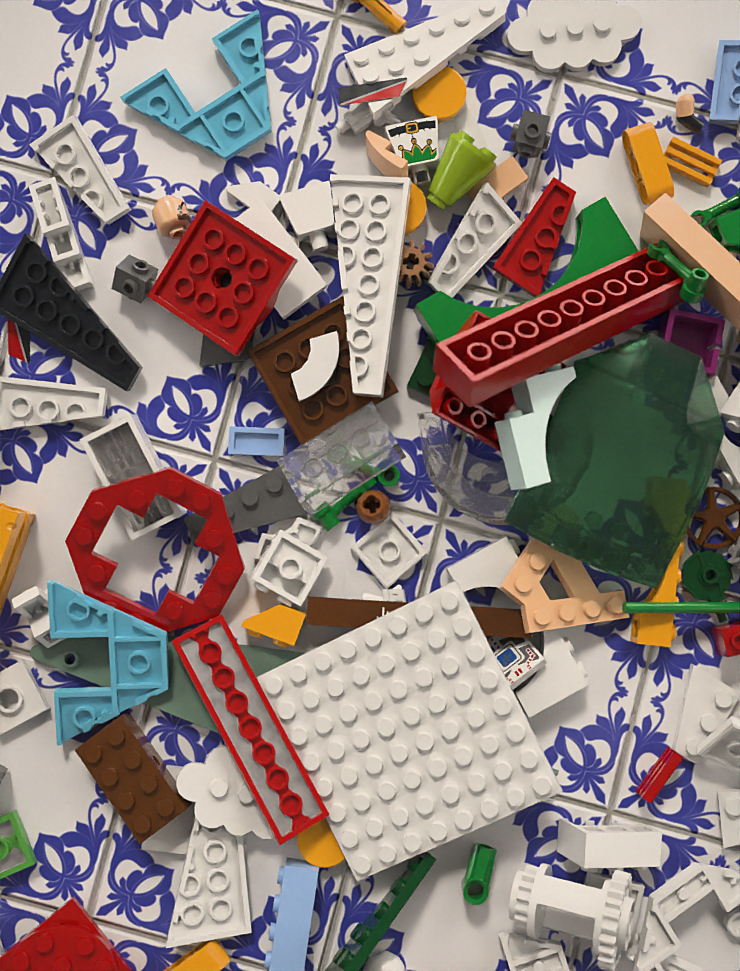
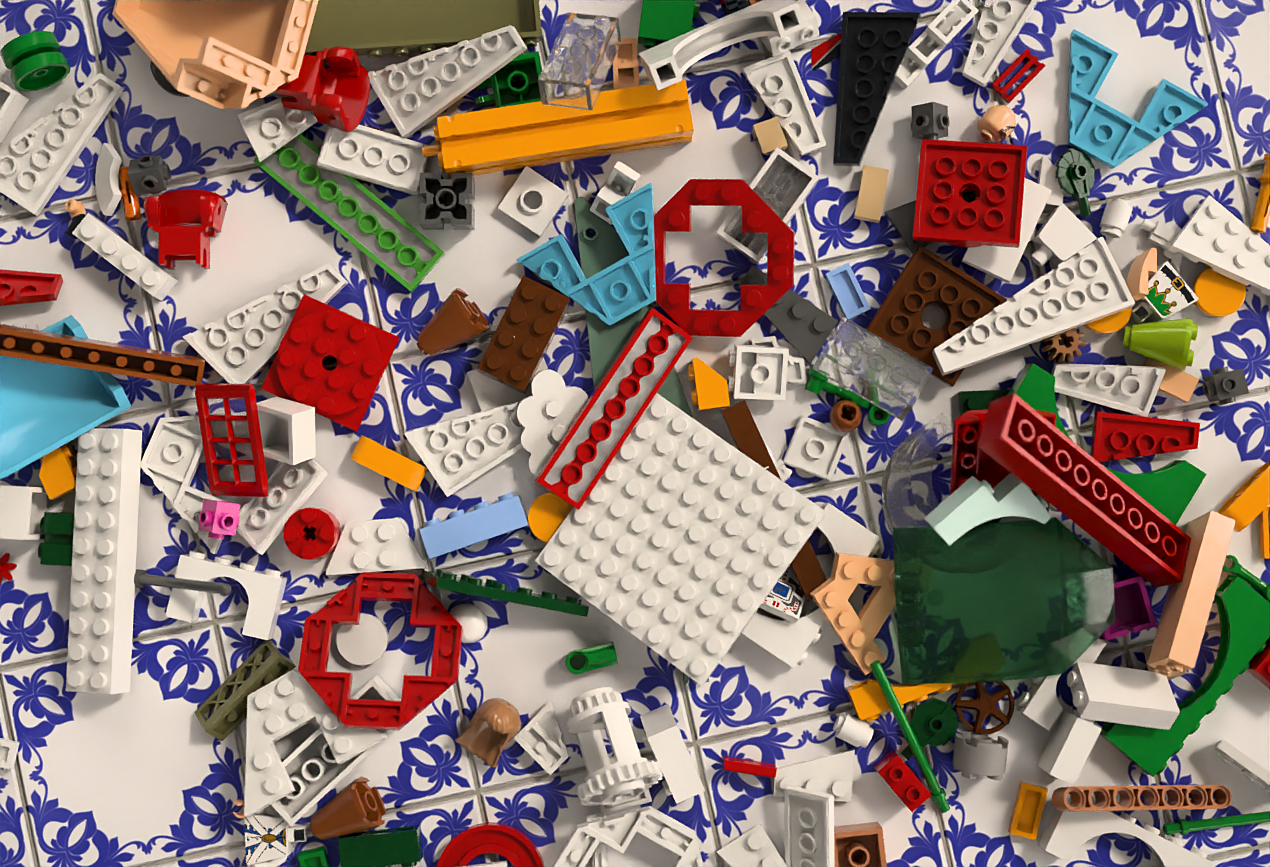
camera: 55 degrees right, 0 degrees up
white tile [291,331,339,402] -> none
sticker [339,77,407,105] -> none
green brick [647,240,709,303] -> none
none -> dark orange cone [416,288,489,356]
none -> tan panel [751,117,788,154]
none -> white brick [833,713,874,748]
none -> tan slope [854,165,889,223]
none -> red tile [990,48,1046,104]
none -> dark green piece [1055,149,1095,217]
none -> white brick [1099,198,1132,239]

